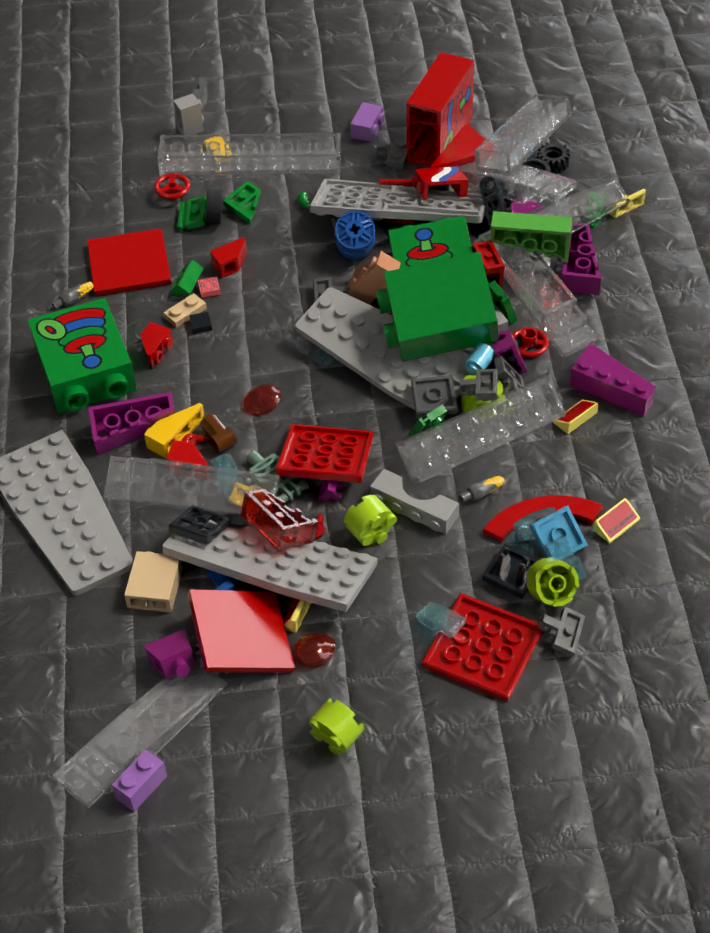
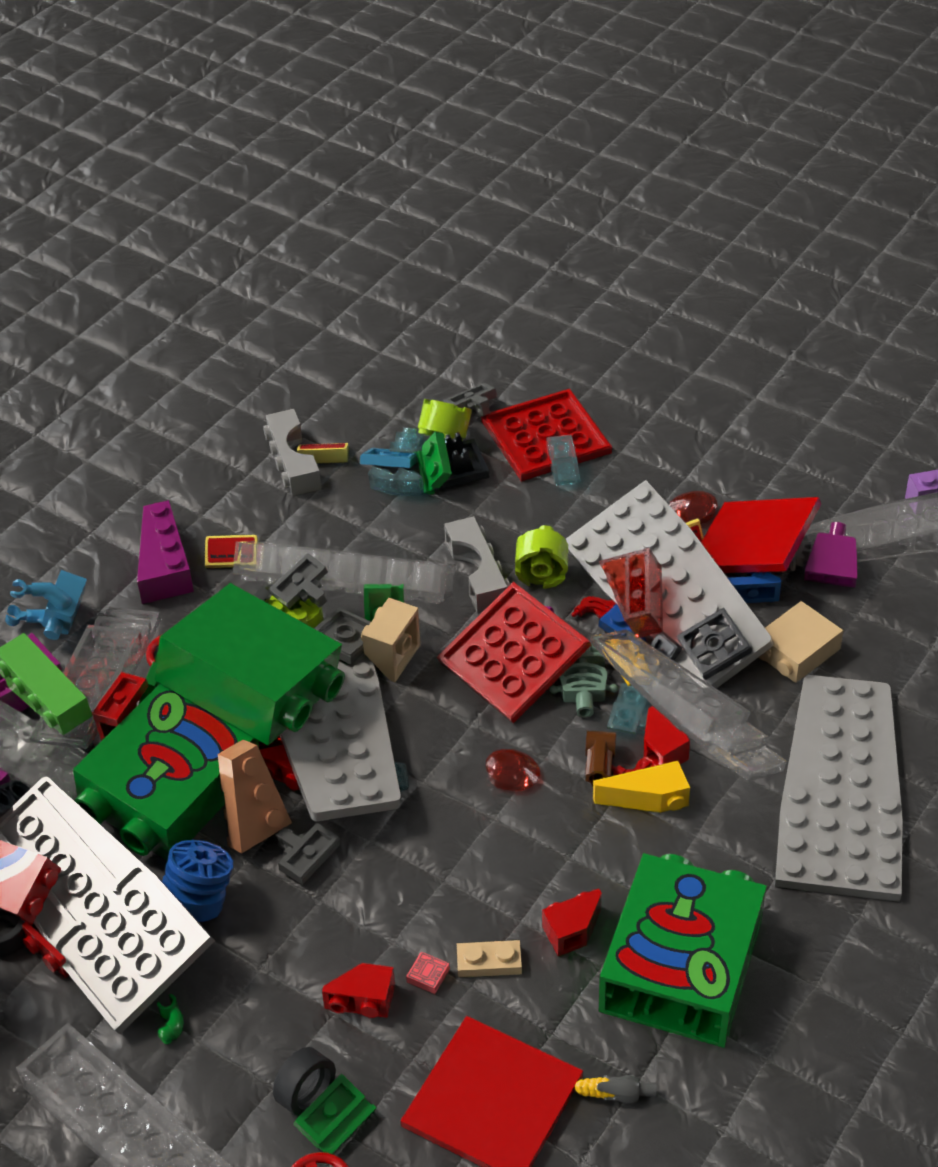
camera: 140 degrees left, 5 degrees down
magenta wedge [88,392,175,455] -> none
green slope [170,260,203,296] -> none
black tile [189,312,212,334] -> none
green wing [223,181,261,224] -> none
lime brick [309,698,365,756] -> none
dark grey piece [459,476,505,503] -> none
red tile [483,495,603,543] -> none
none -> dark azure torso [5,570,87,640]
none -> light grey arch [263,409,321,496]
none -> tan slope [361,598,420,682]
none -> green plate [416,432,452,495]

